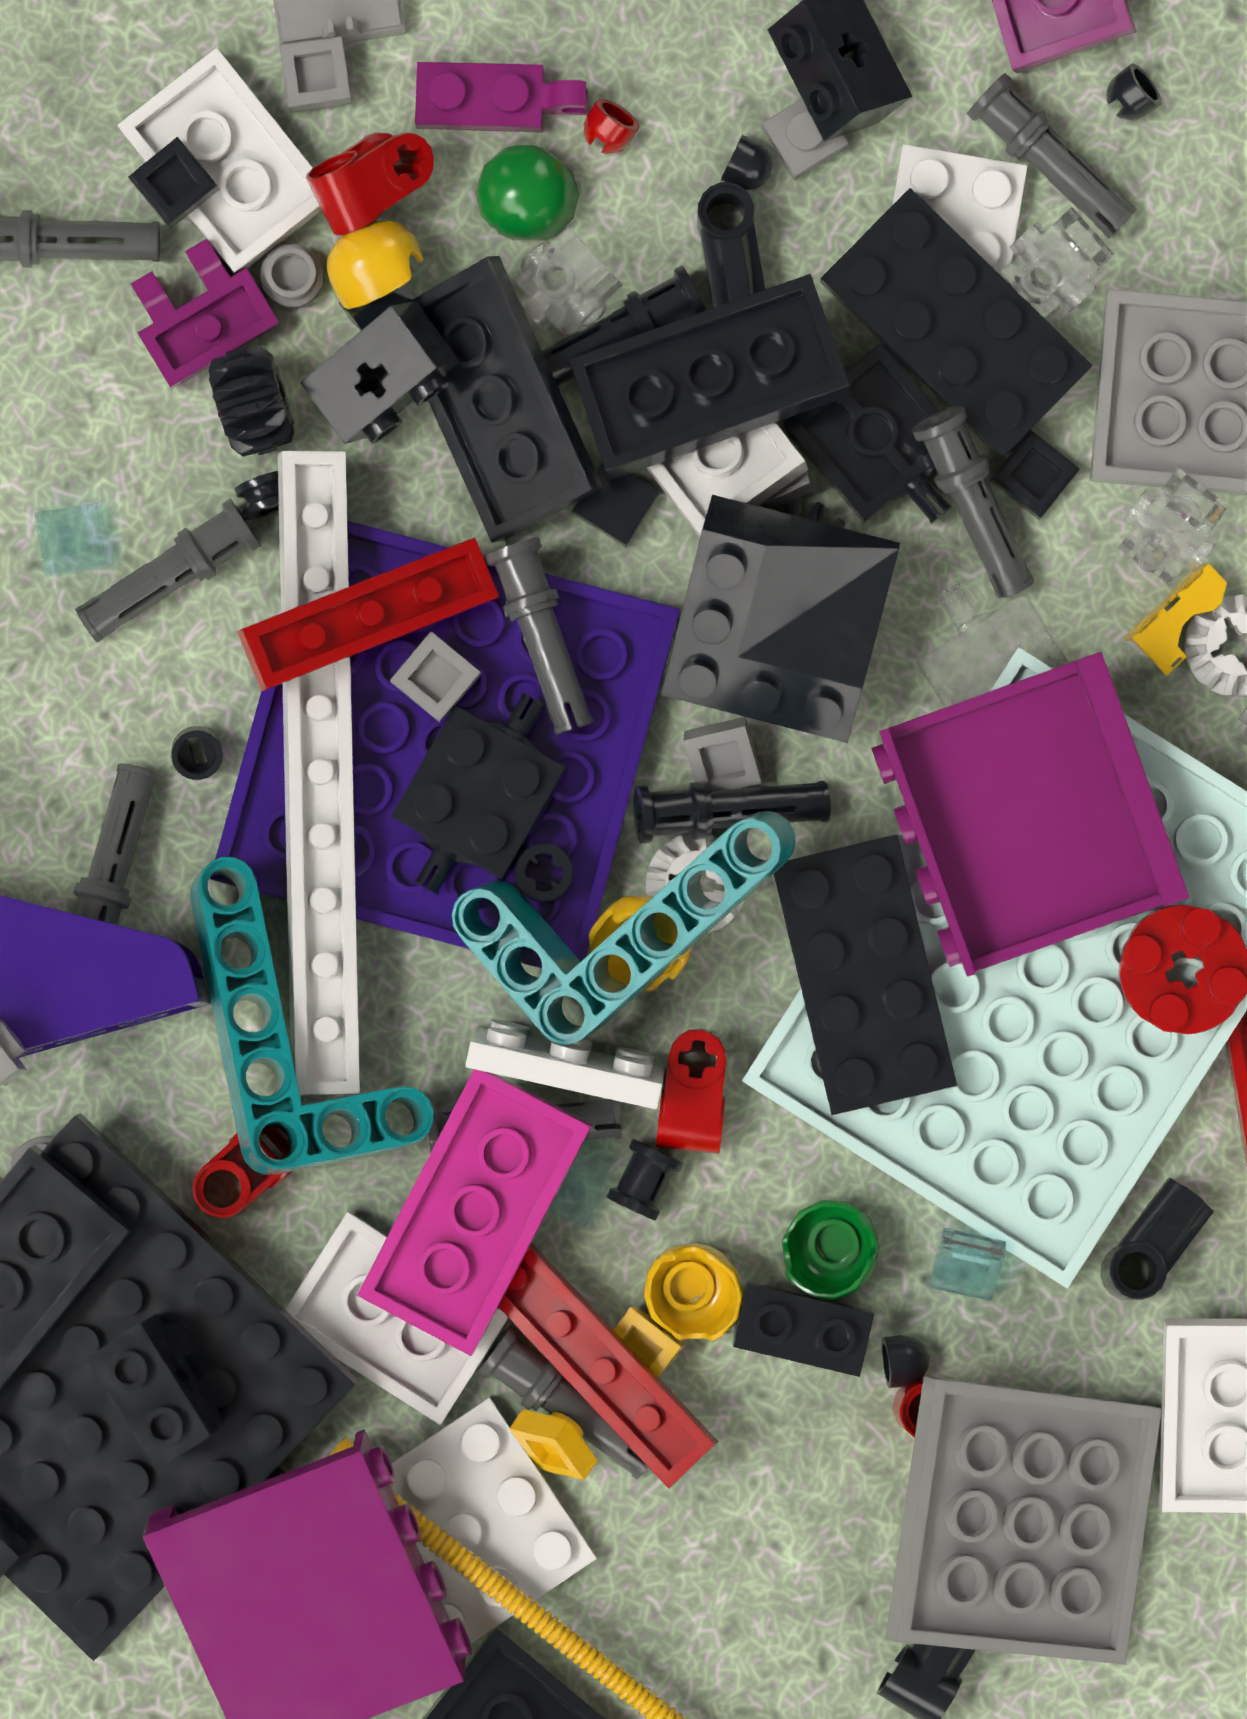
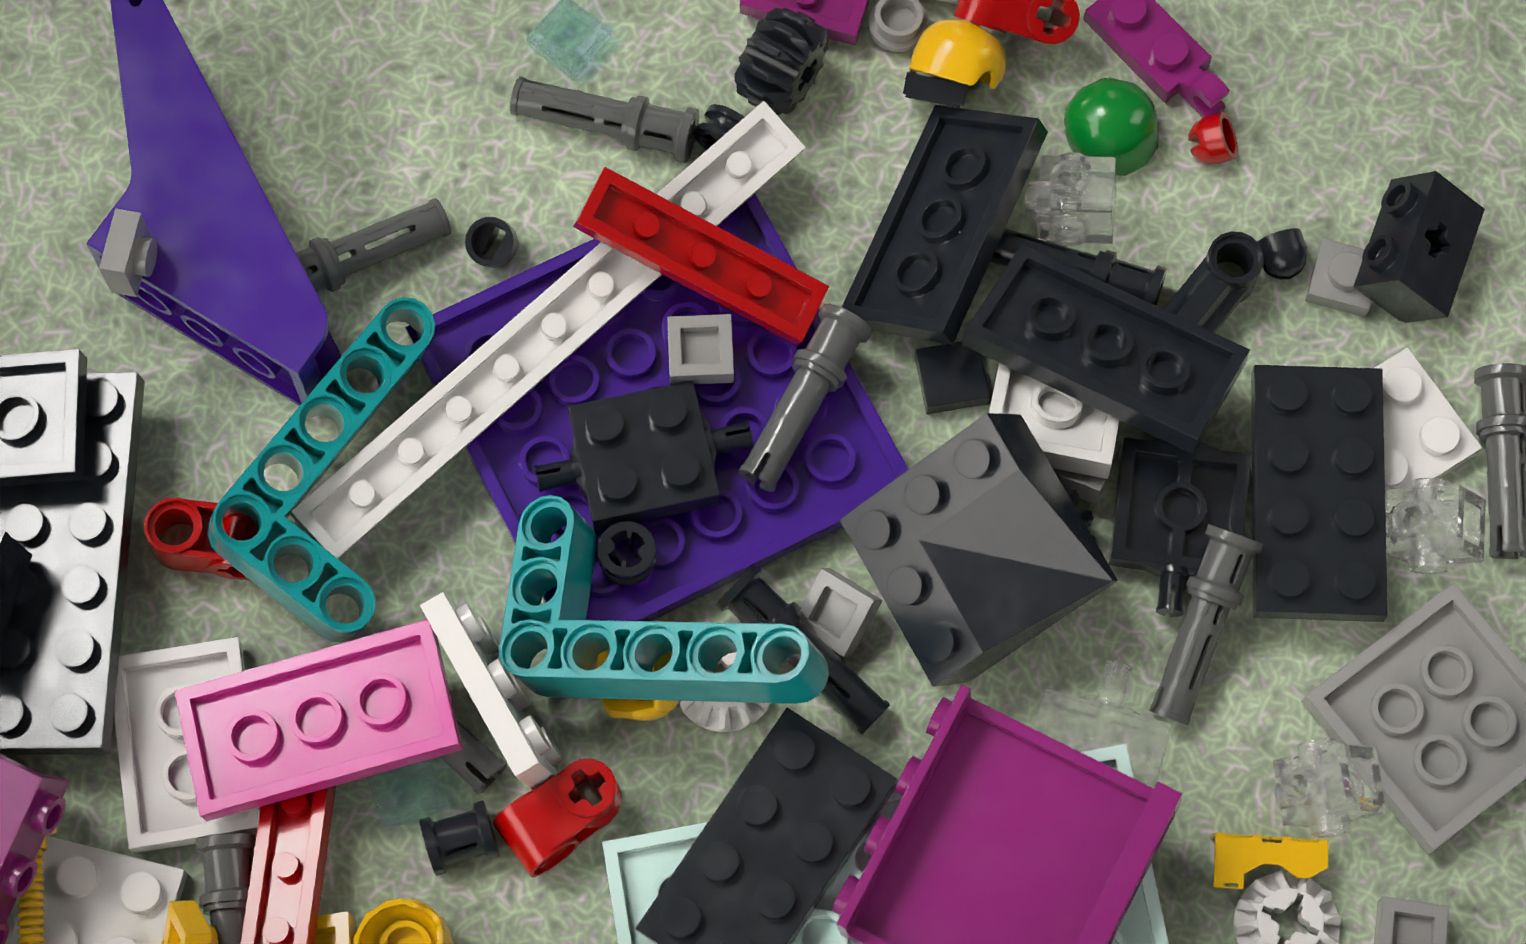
camera: 45 degrees right, 15 degrees down
brick [300,301,460,444] -> none
black tile [990,430,1080,520] -> none

